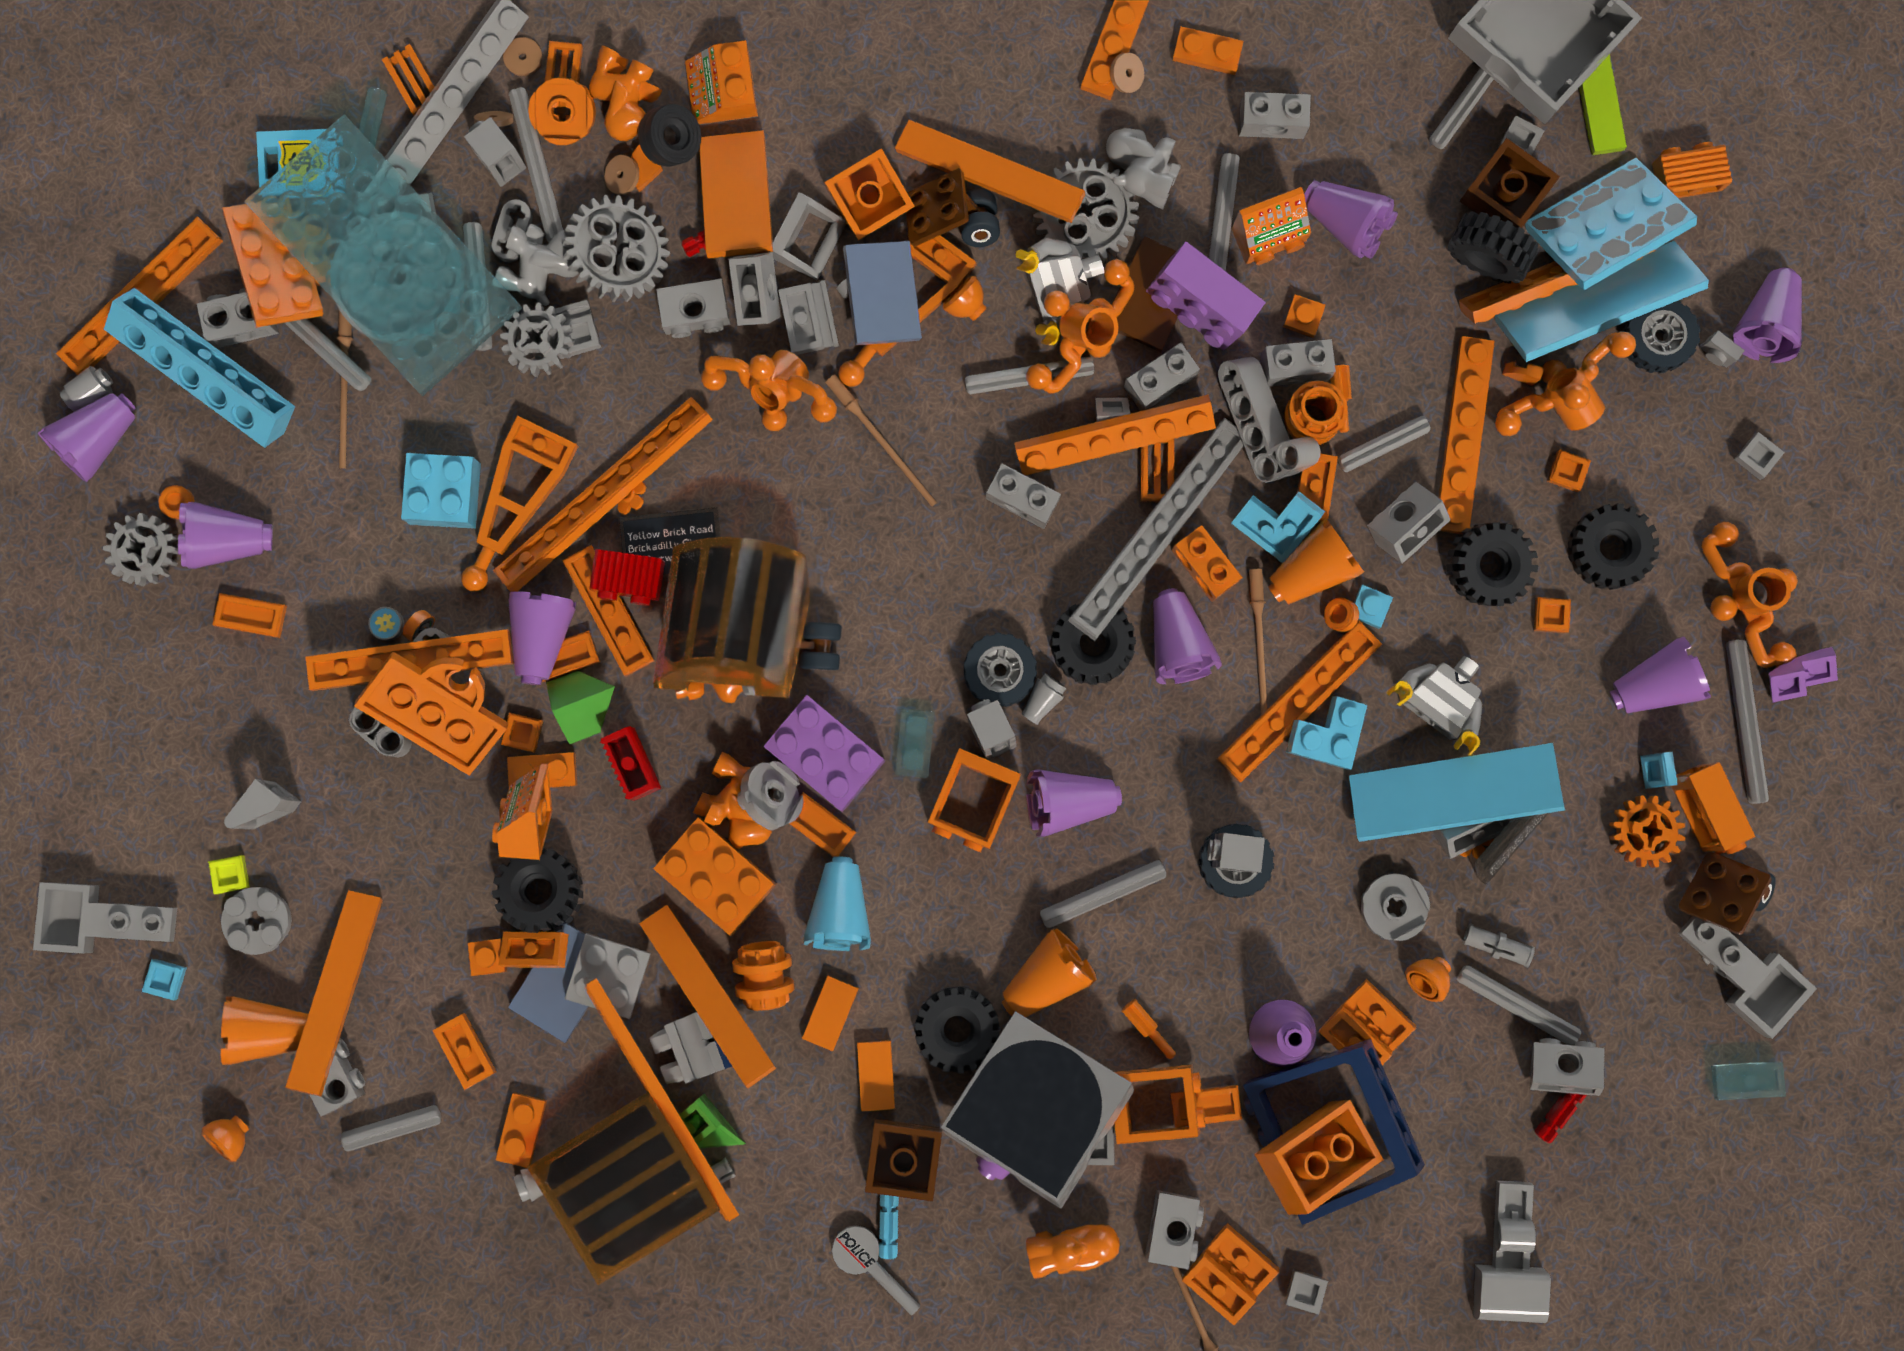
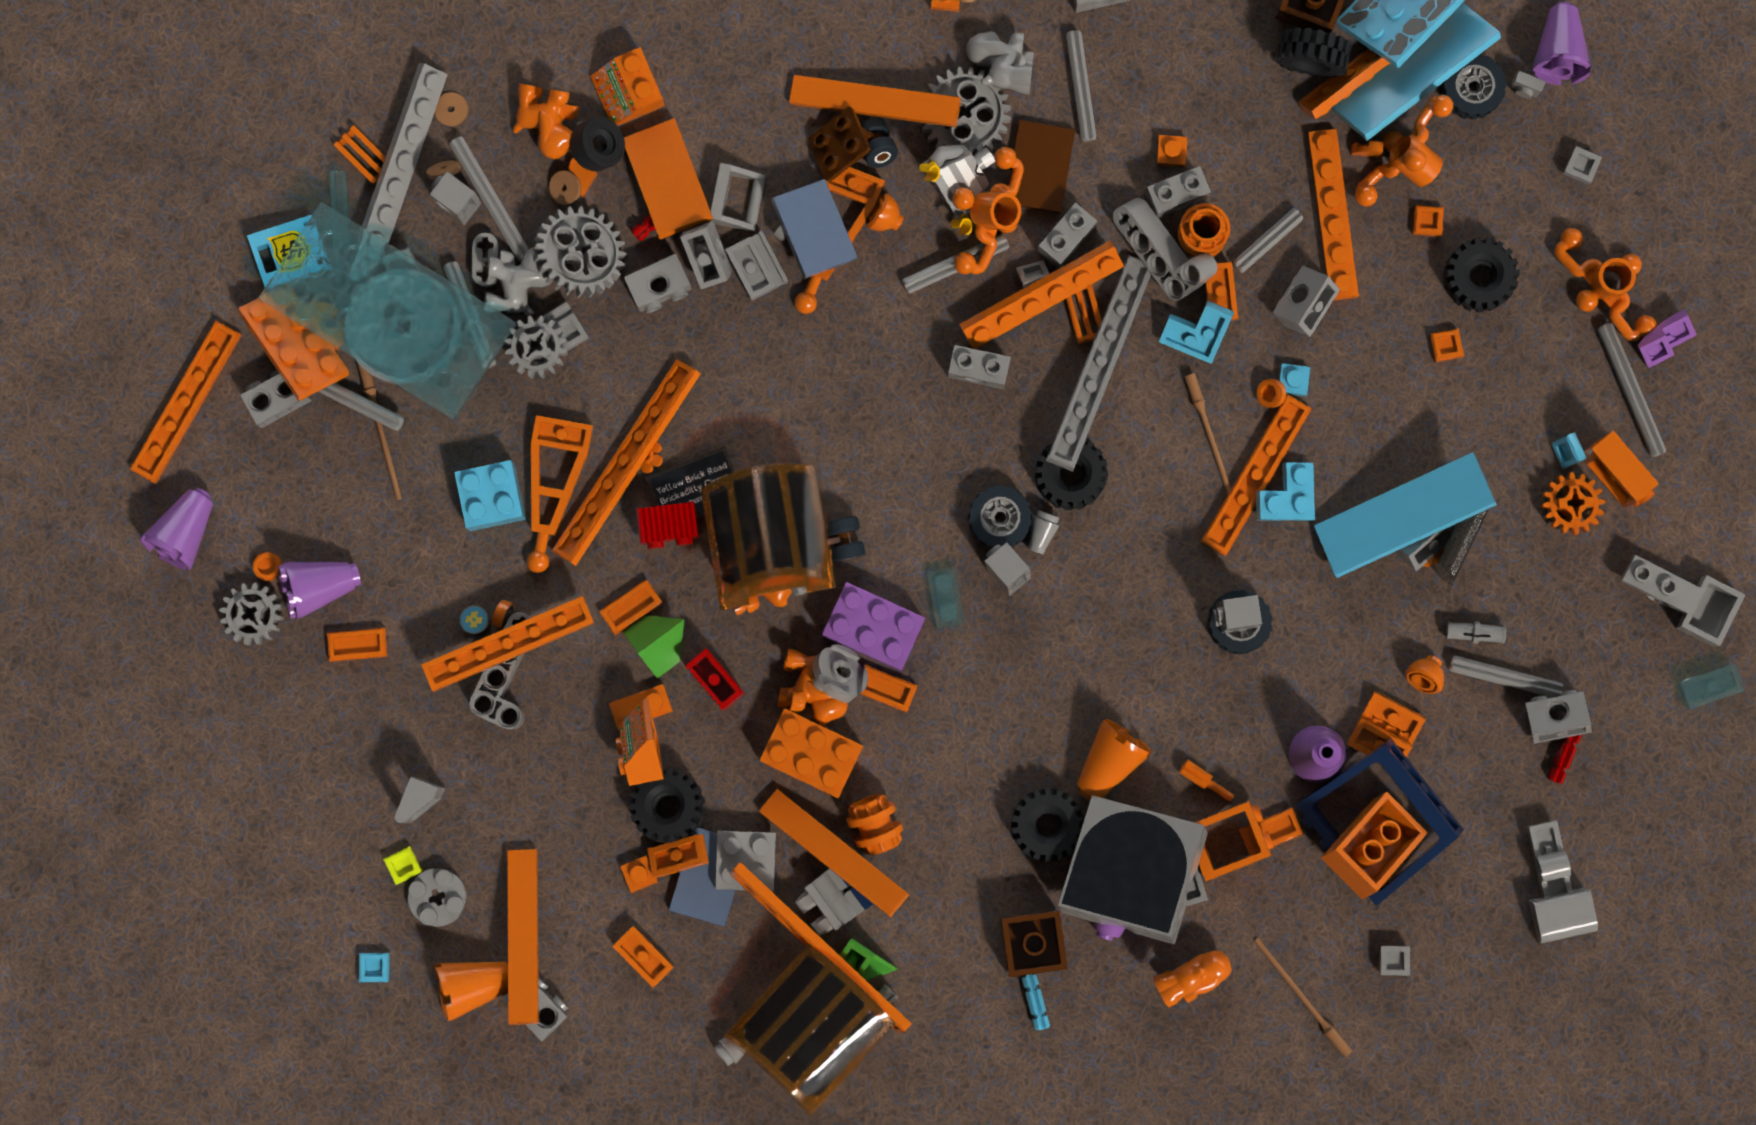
camera: 15 degrees left, 0 degrees up
light grey plate [33,882,177,954] -> none
light grey brick [60,366,113,412] -> none
medium azure brick [104,288,295,448] -> none
orange brick [201,1115,249,1162] -> none
light grey axle [341,1105,441,1151] -> none
orange plate [354,652,508,776] -> none
orange plate [496,1092,547,1168] -> none
orange tile [501,712,543,753] -> none
medium lavender cone [508,592,576,685] -> none
orange plate [528,77,596,145] -> none
orange tile [545,41,583,109] -> none
orange tile [562,545,655,677] -> none
orange wheel [701,350,837,431] -> none
orange tile [802,975,859,1051] -> none
medium azure cone [804,857,871,951] -> none
orange slope [823,148,915,240] -> none
medium nougat piece [825,374,937,507] -> none
light grey piece [832,1225,921,1315] -> none
orange tile [857,1040,895,1111] -> none
orange window [928,748,1021,853] -> none
medium lavender cone [1026,770,1122,837] -> none
light grey axle [1040,860,1166,928] -> none
light grey brick [1145,1190,1204,1270] -> none
medium lavender brick [1146,242,1266,350] -> none
medium lavender cone [1153,588,1222,684] -> none
orange brick [1172,525,1243,602] -> none
orange slope [1182,1223,1279,1325] -> none
orange slope [1232,187,1311,265] -> none
orange cone [1268,518,1364,605] -> none
medium lavender cone [1304,180,1398,259] -> none
orange axle [1330,365,1352,433] -> none
light grey plate [1361,874,1430,941] -> none
torso [1386,656,1482,756] -> none
black tyre [1446,522,1538,606] -> none
medium lavender cone [1609,636,1711,713] -> none
reddish brown plate [1679,851,1776,935] -> none

